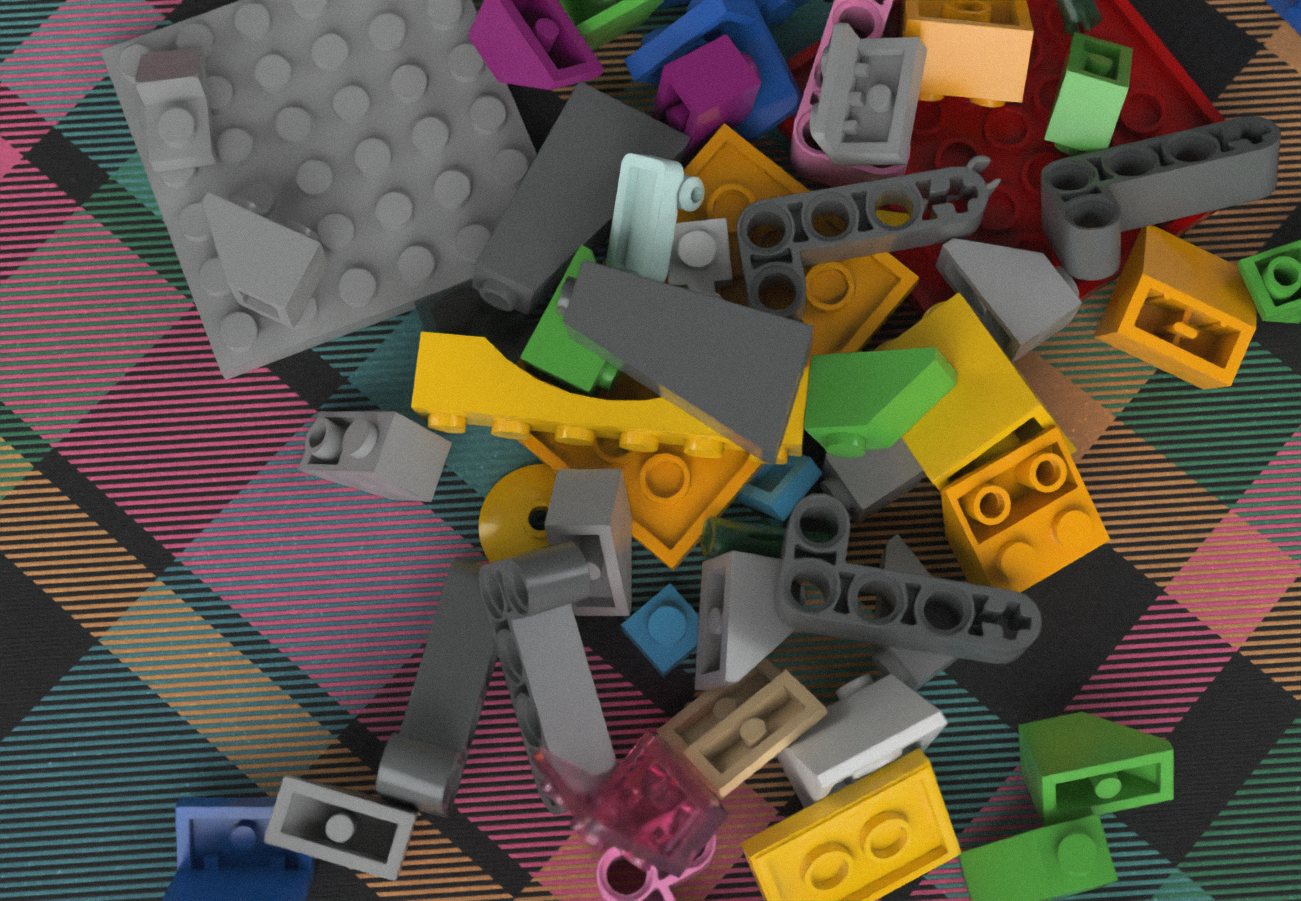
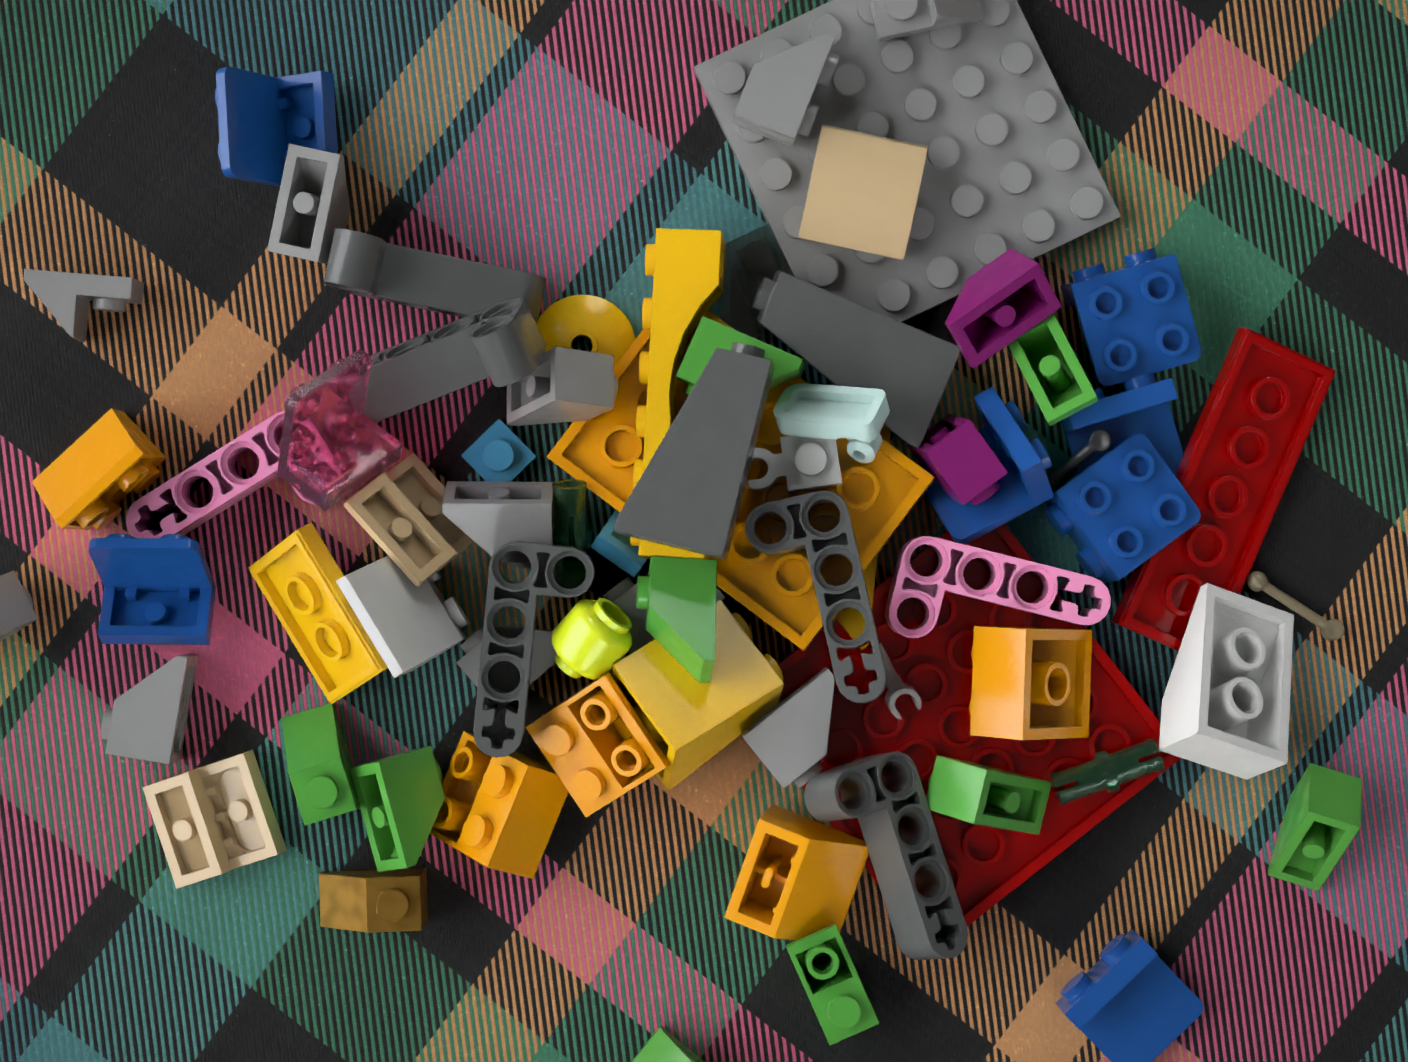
camera: 85 degrees right, 15 degrees up
light grey slope [298,411,452,502] -> none
light grey bracket [810,23,927,165] -> none
none -> pearl gold slope [319,868,428,933]
none -> light orange slope [430,731,568,879]
none -> neon yellow head [551,598,632,680]
none -> tan slope [798,124,928,260]

